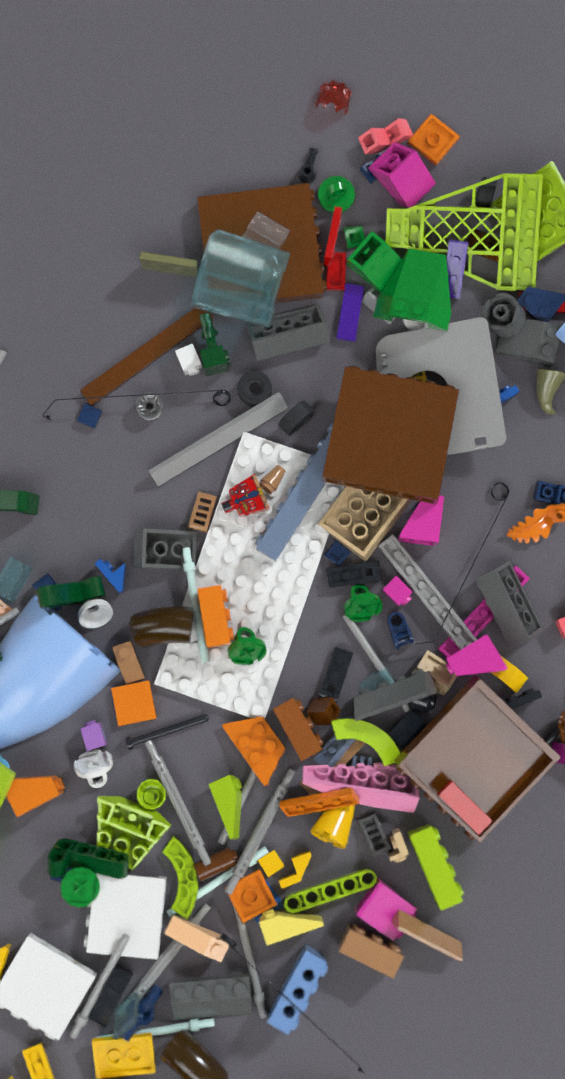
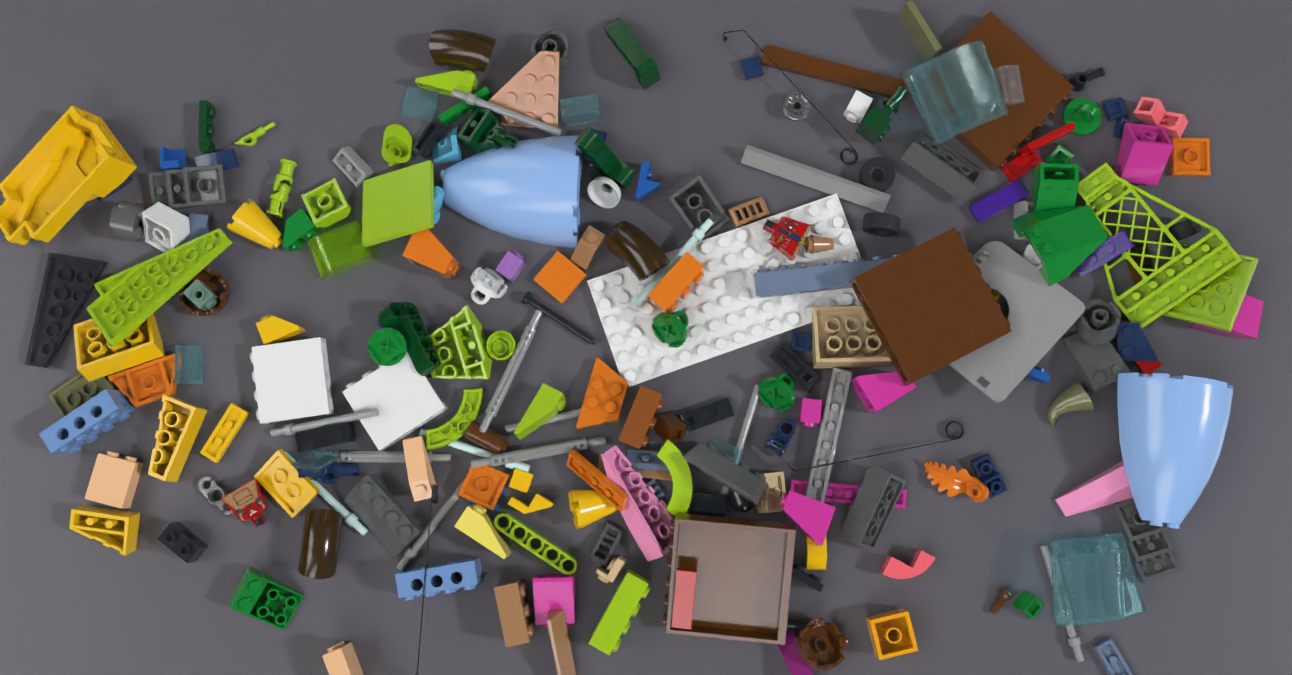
camera: 55 degrees right, 0 degrees up
clear red helmet [315,80,352,115] -> none
none -> dark blue tile [1101,97,1128,122]

